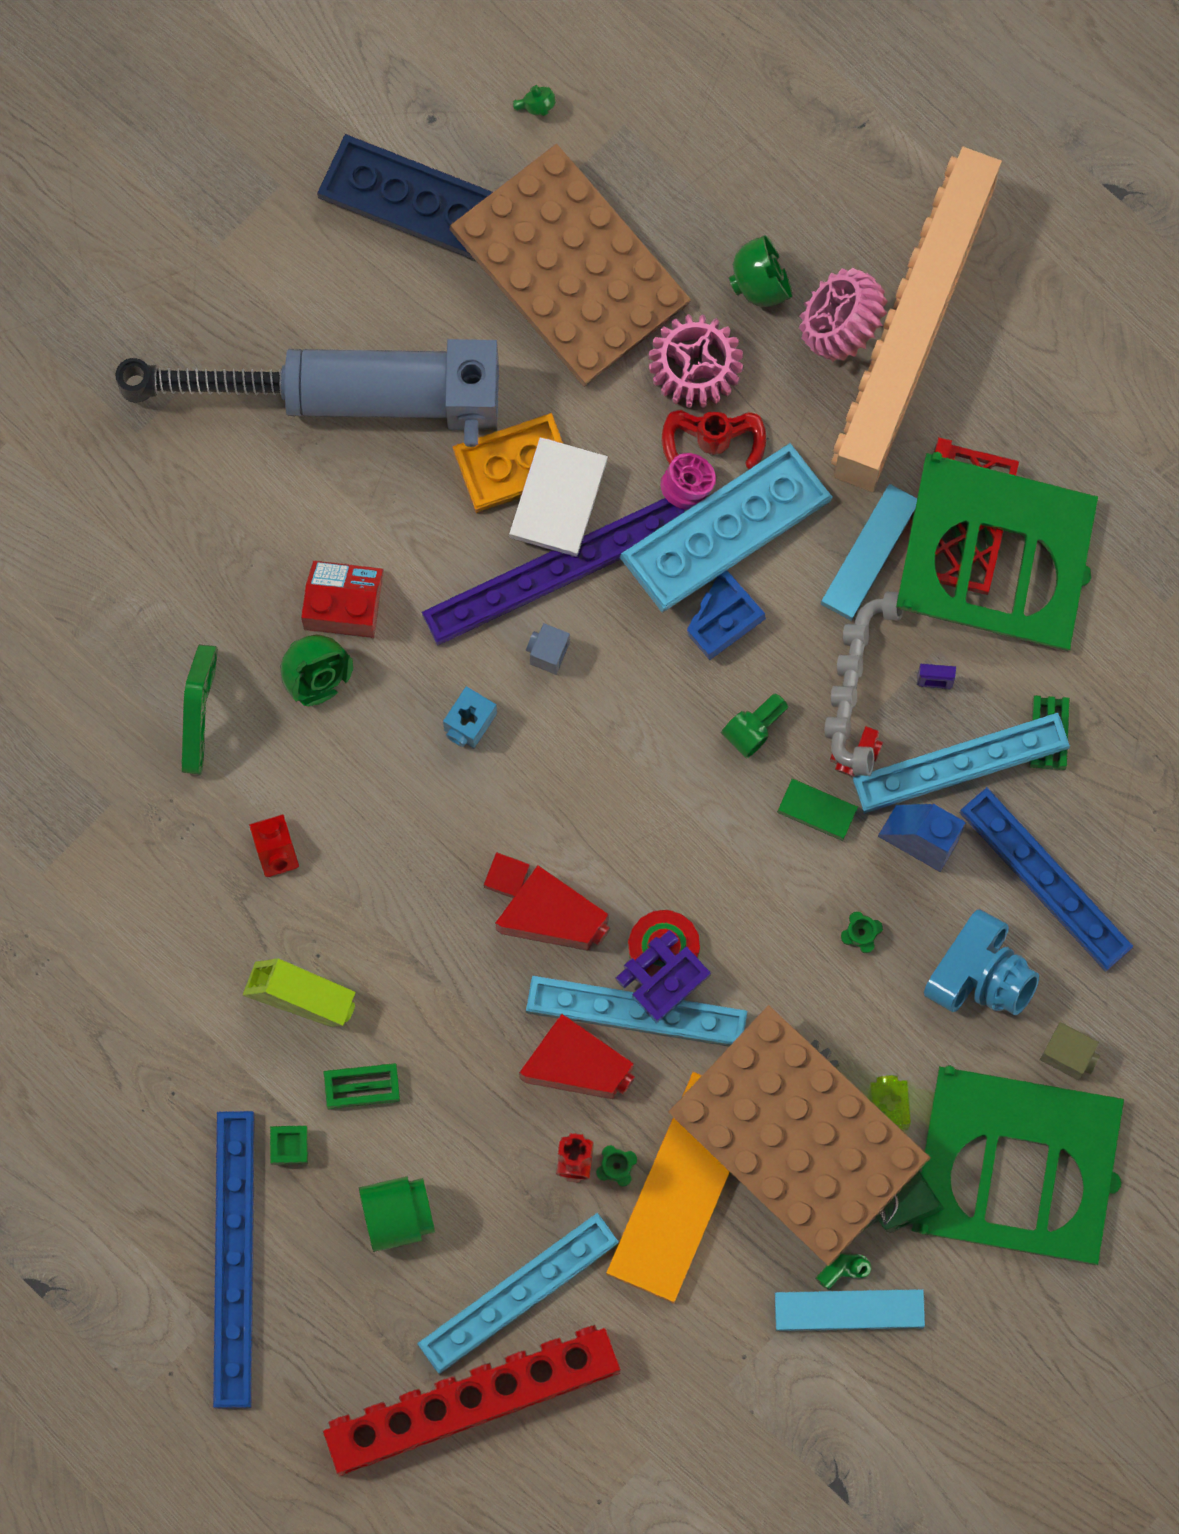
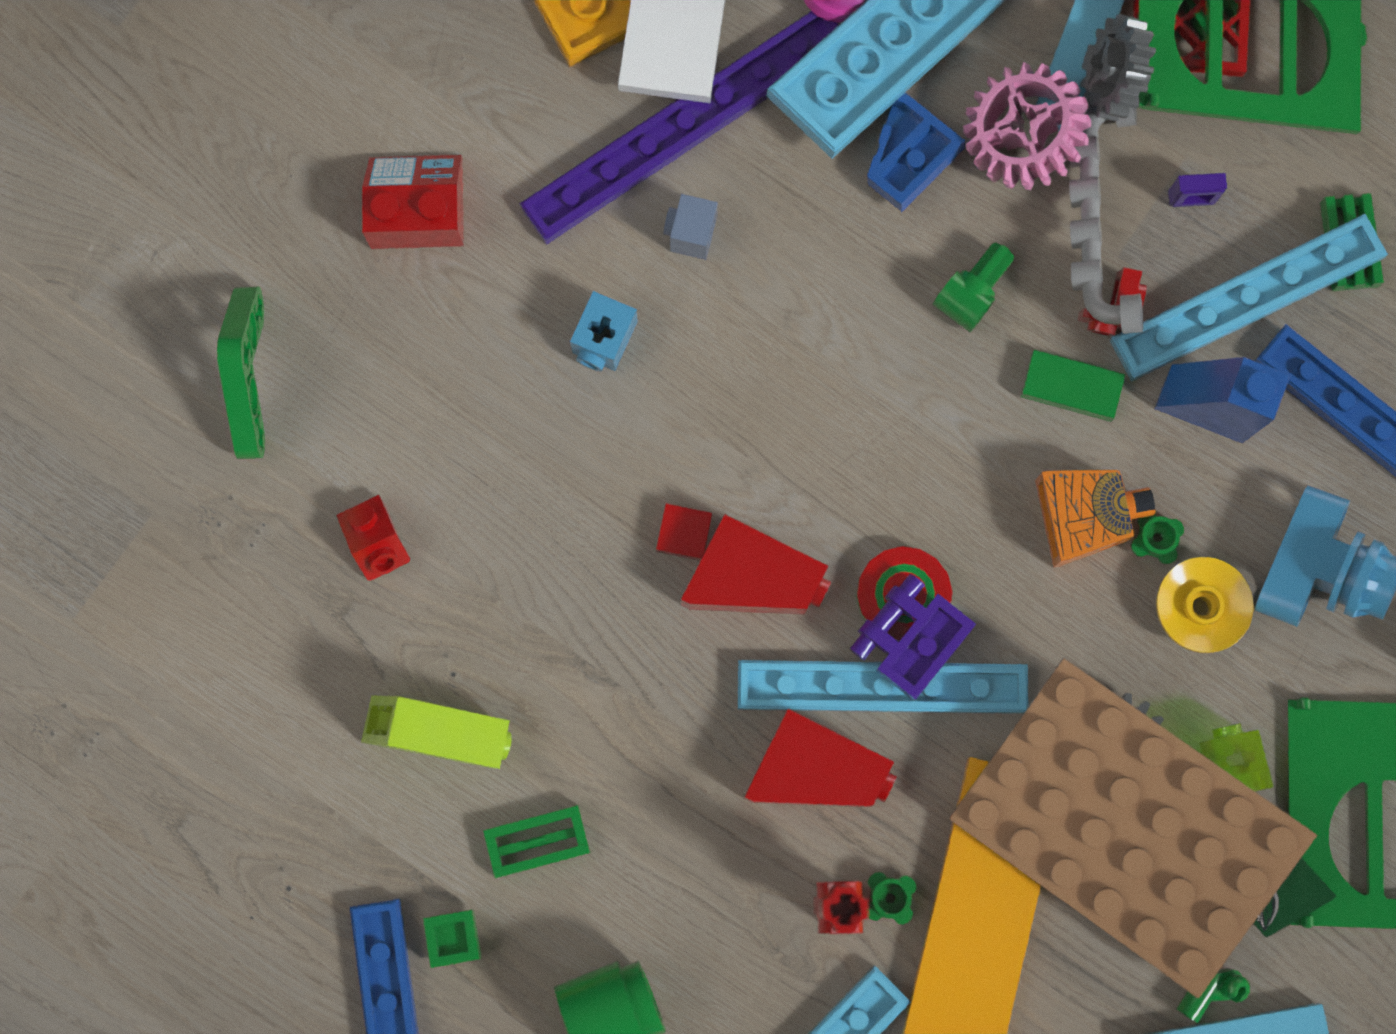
camera: 10 degrees left, 5 degrees up
green cylinder [280,634,354,707] -> none
none -> bright pink gear [963,62,1092,191]
none -> orange torso [1035,470,1155,568]
none -> dark grey gear [1080,14,1156,121]
none -> yellow dish [1156,557,1254,653]

